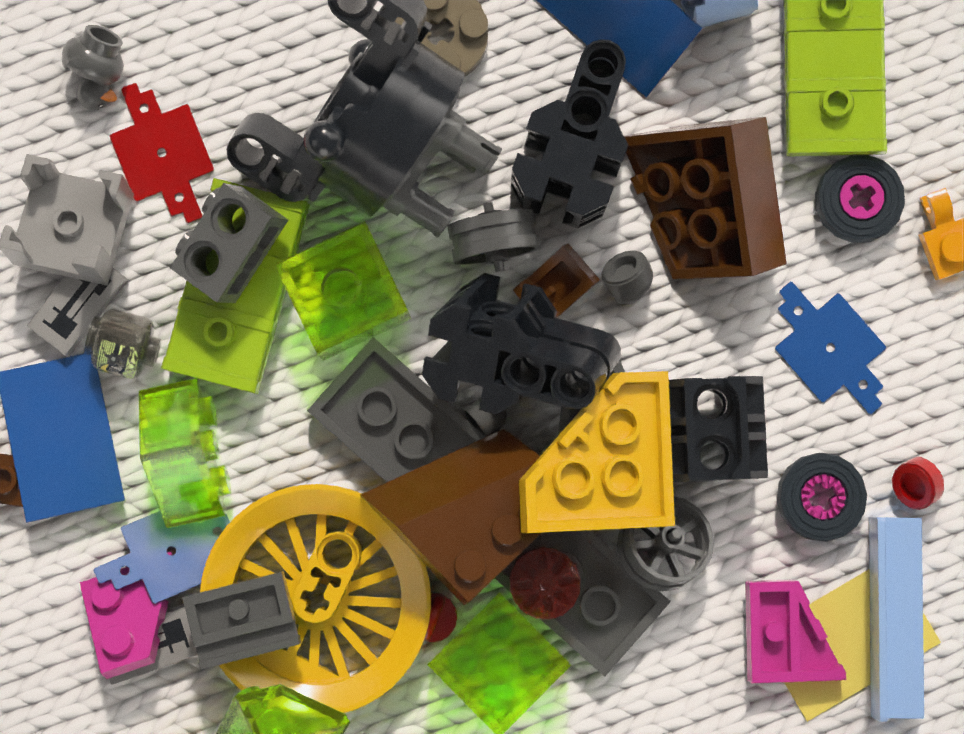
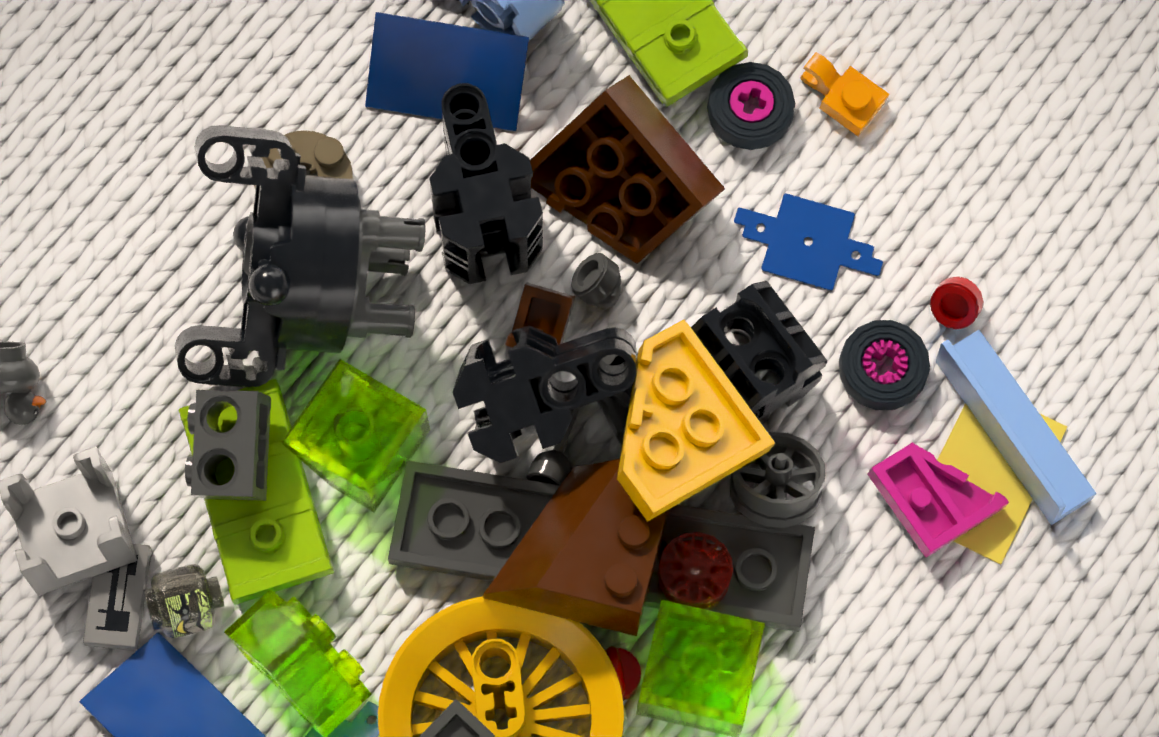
camera: 40 degrees left, 15 degrees down
red piece [110,83,214,223] -> none
dark grey wheel [447,202,541,272] -> none

